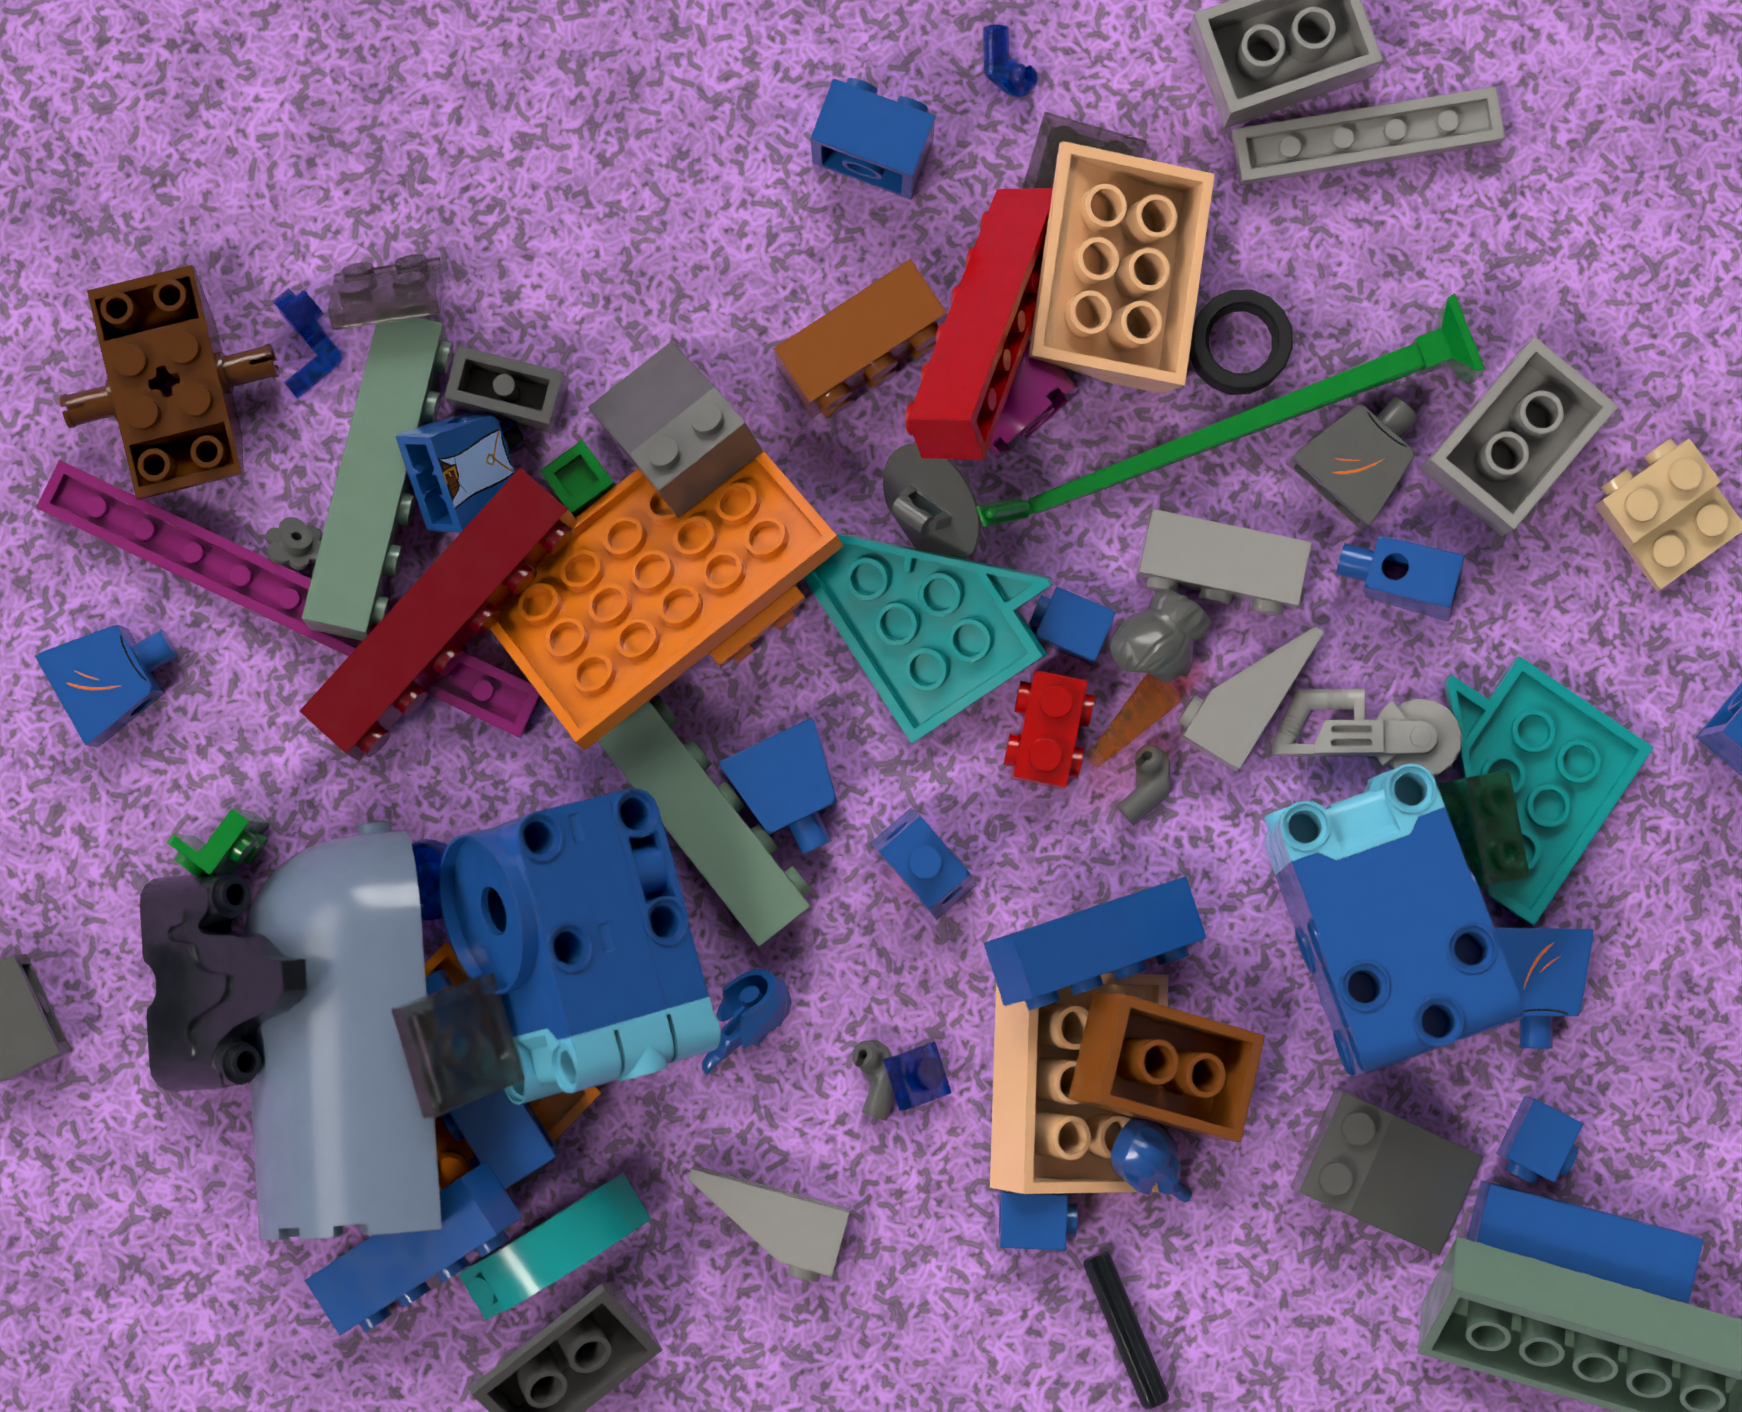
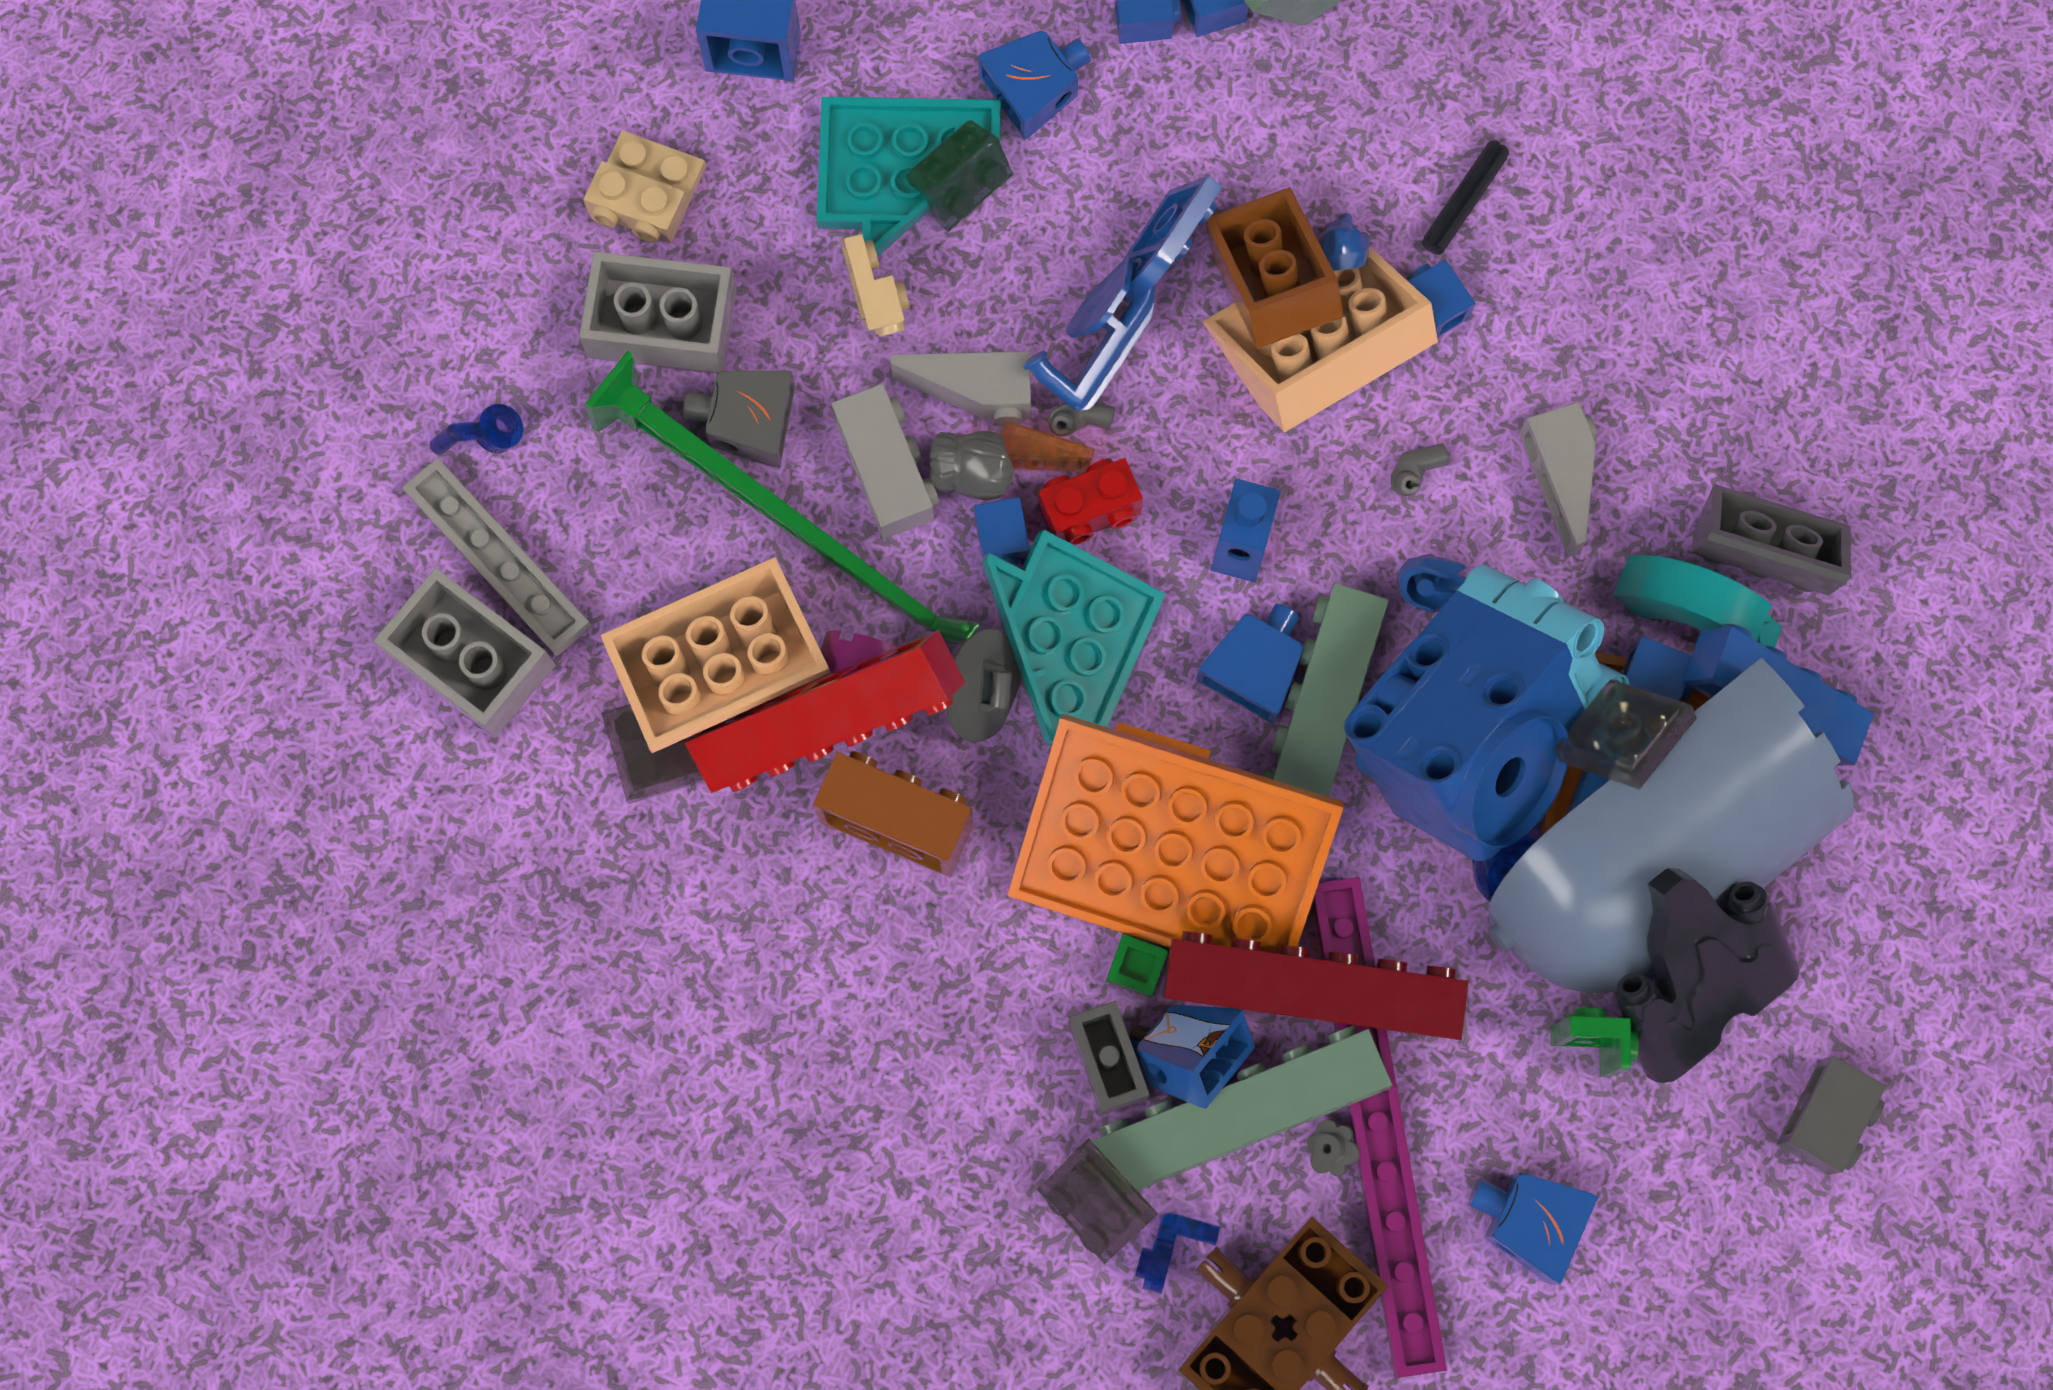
camera: 125 degrees left, 10 degrees down
dark grey slope [588,342,763,518] -> none
blue brick [810,78,935,199] -> none
clear blue plate [883,1041,952,1111] -> none
clear blue arm [983,25,1038,97] -> none
blue brick [984,876,1207,1011] -> none
black tyre [1189,289,1293,395] -> none
blue piece [1264,764,1524,1077] -> none
light grey piece [1272,688,1462,777] -> none
dark grey slope [1291,1088,1483,1256] -> none
blue torso [1336,536,1465,622] -> none
none -> clear blue plate [430,404,524,455]
none -> tan plate [839,233,910,336]
none -> blue plate [1022,176,1223,411]

